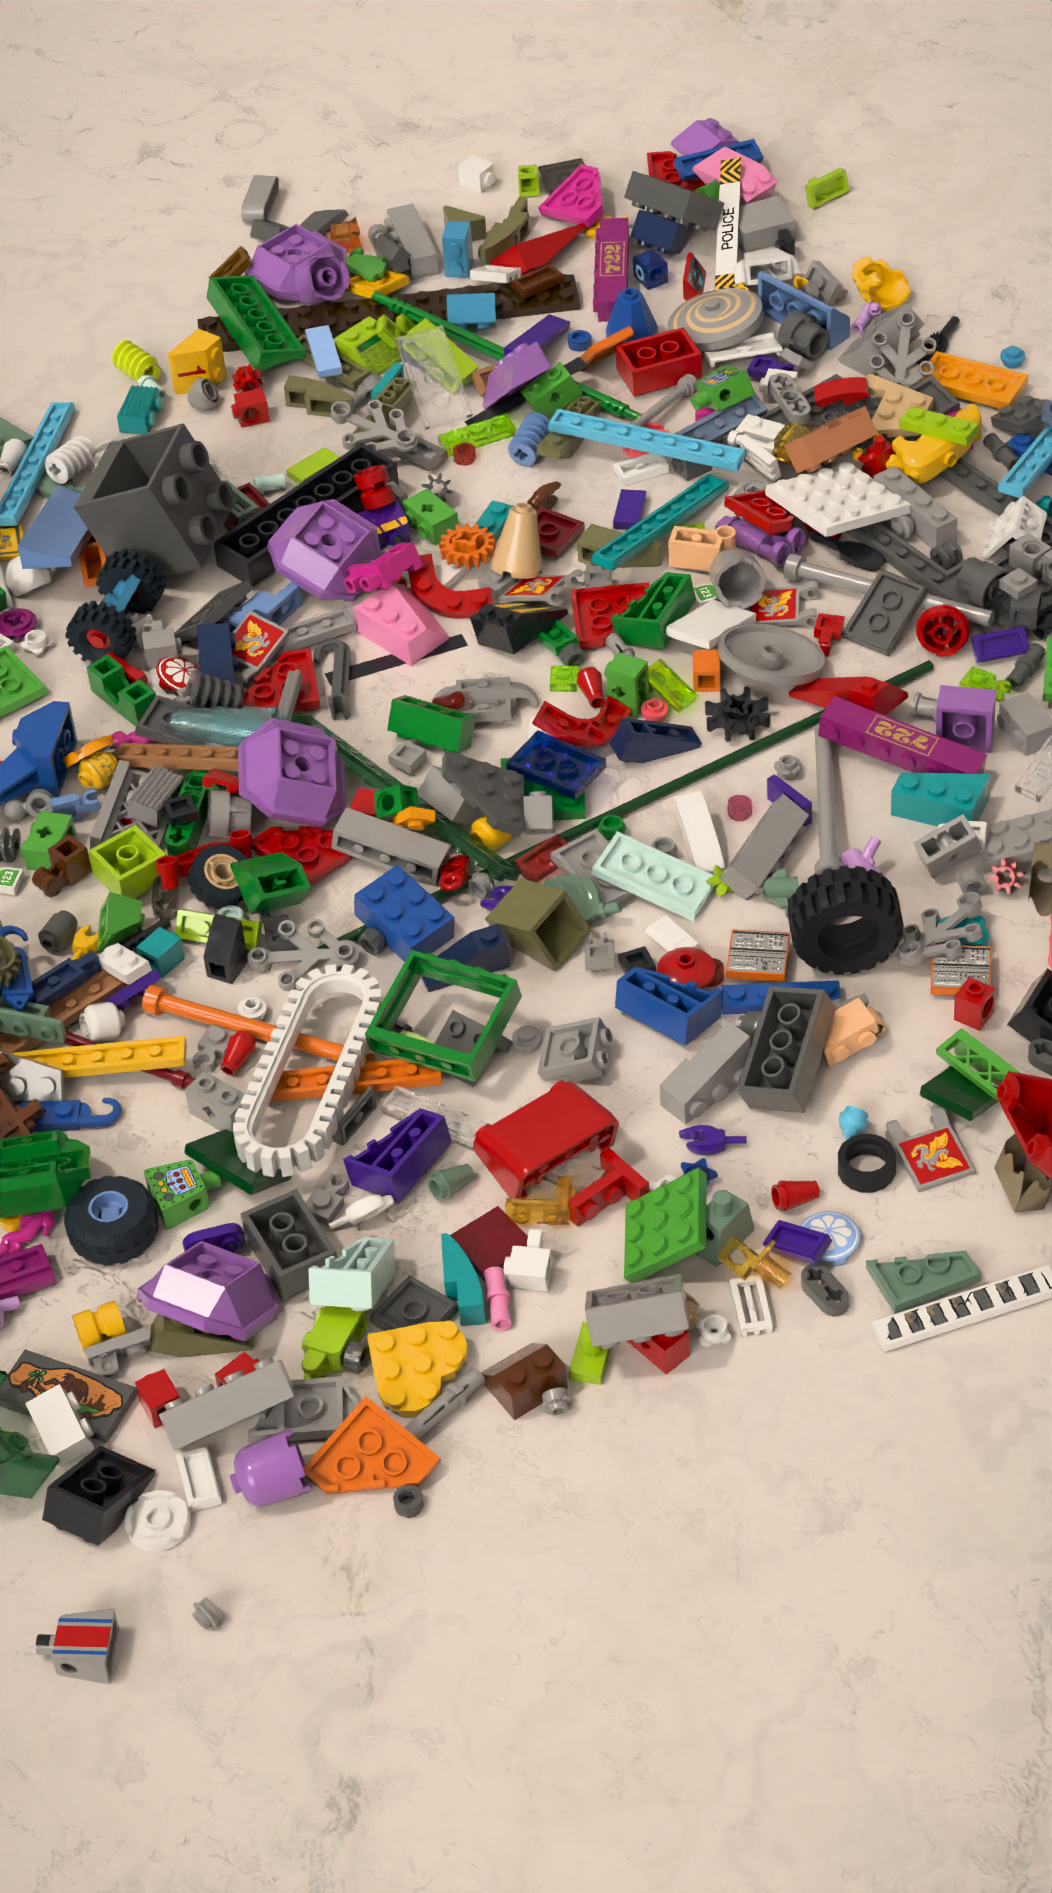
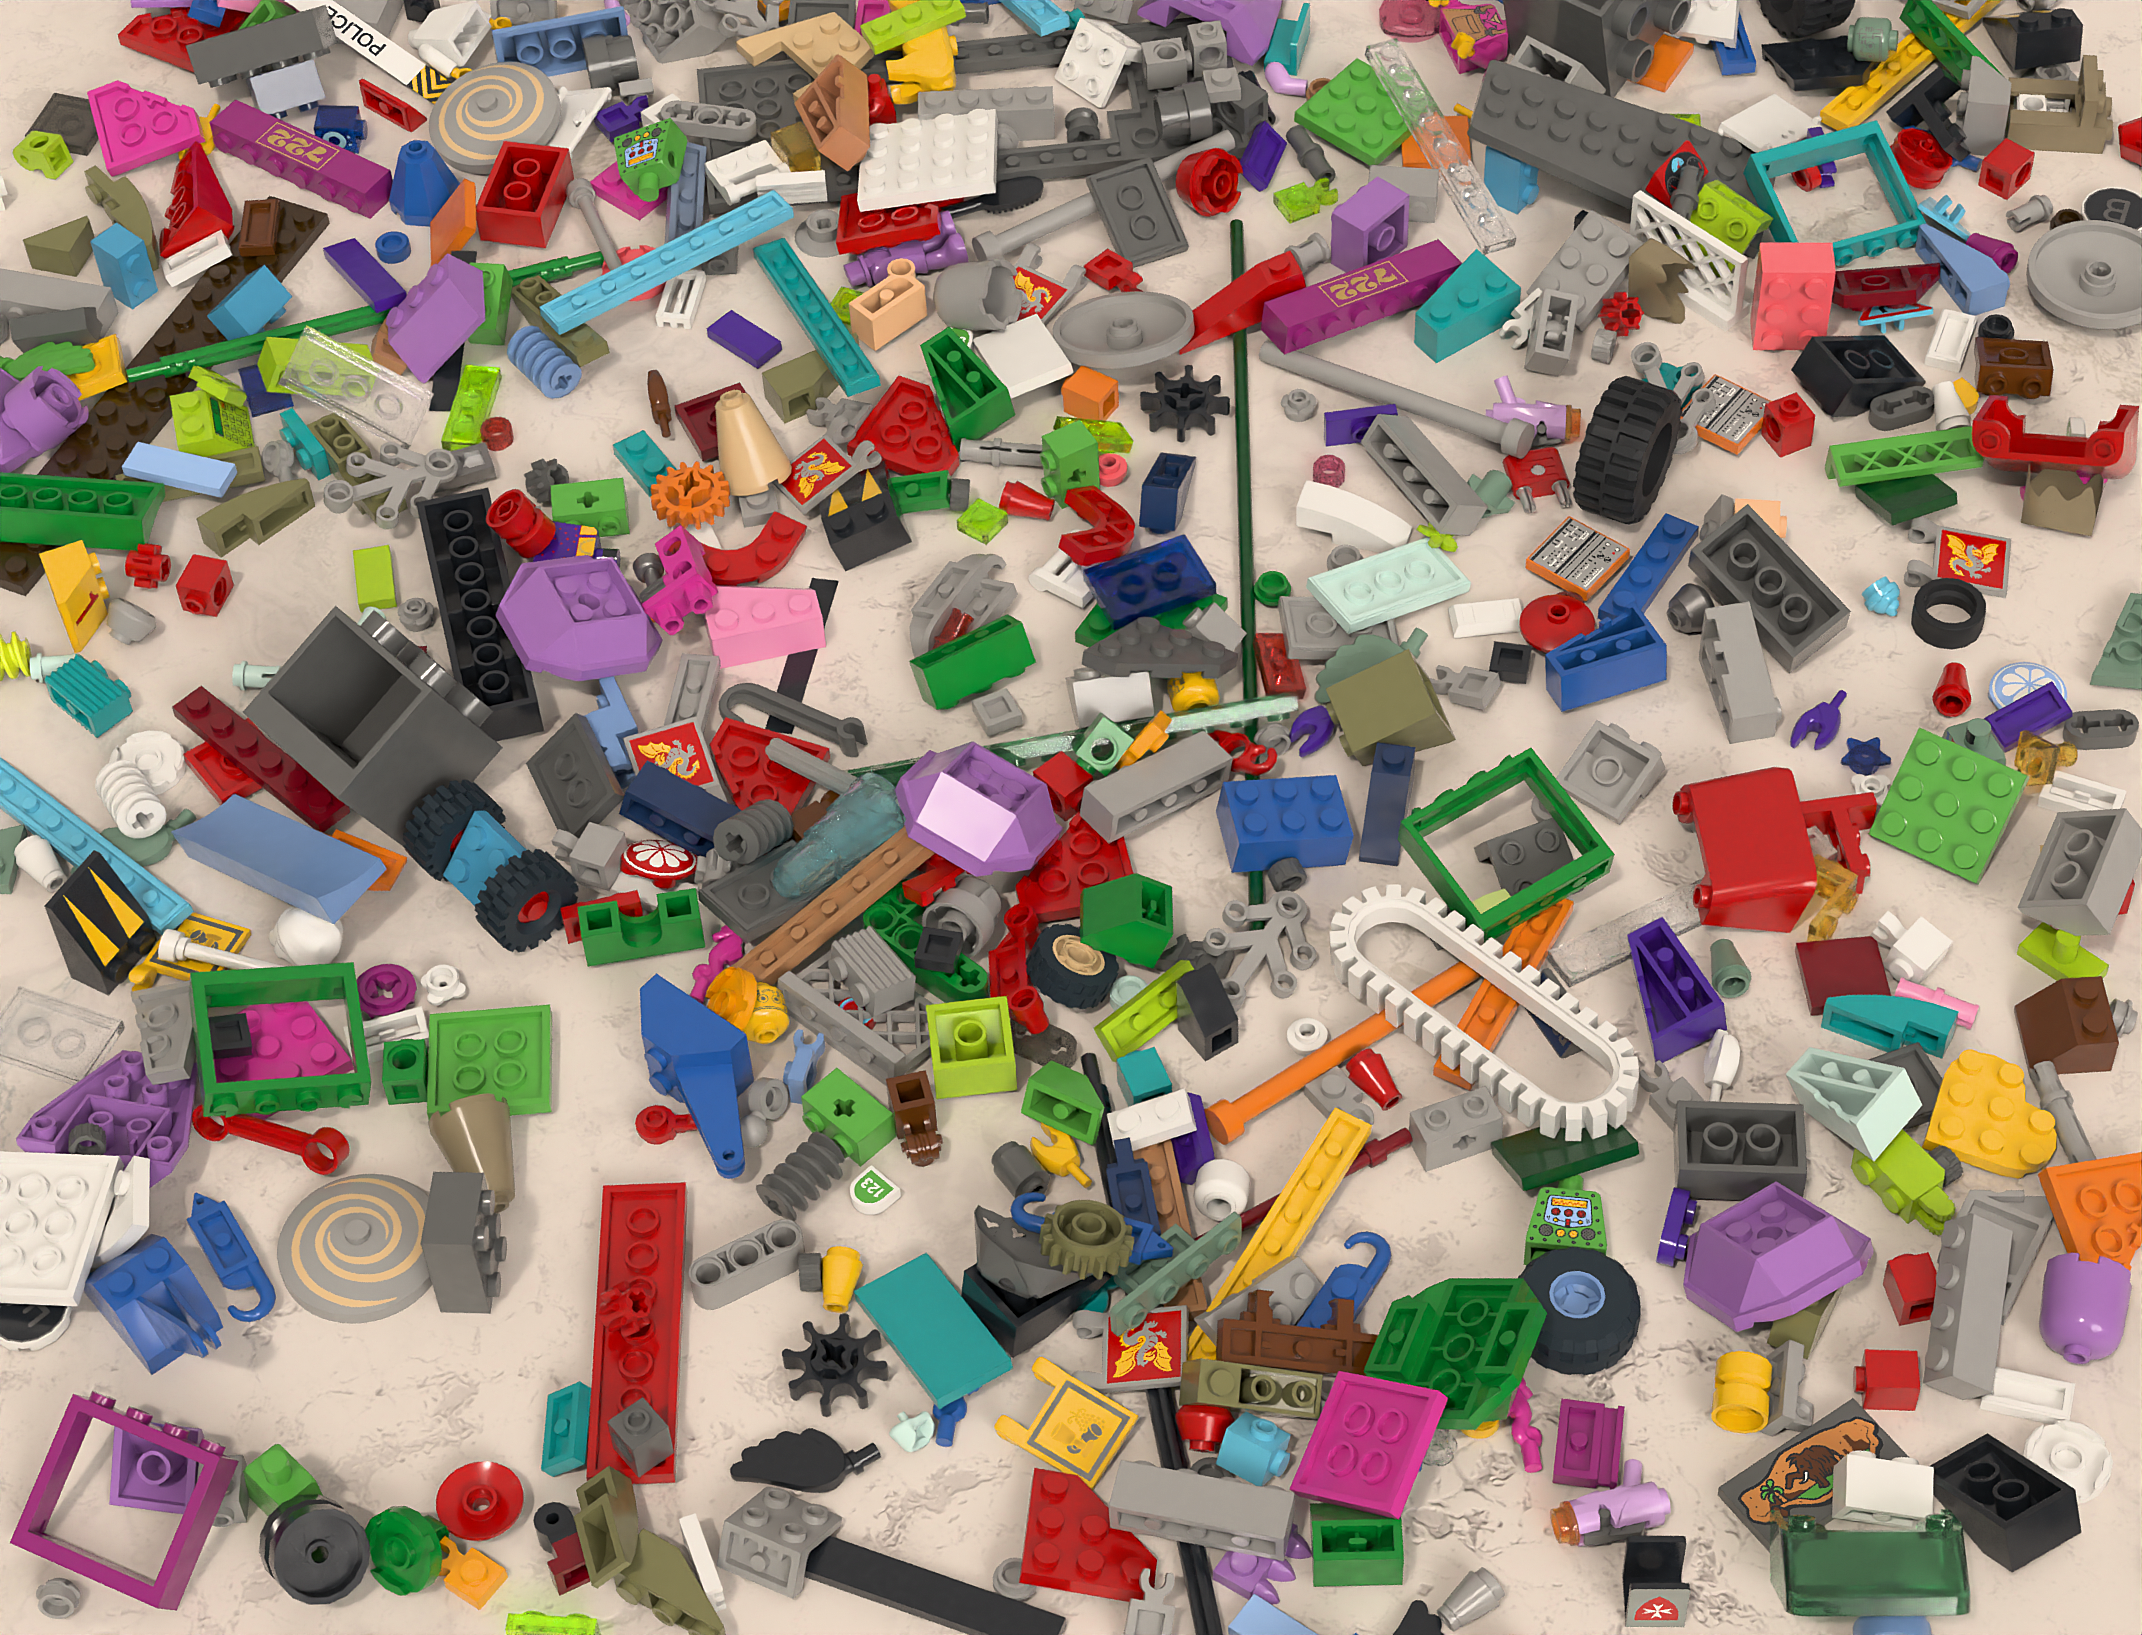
camera: 60 degrees left, 5 degrees up
red slope [814,377,869,409] -> none

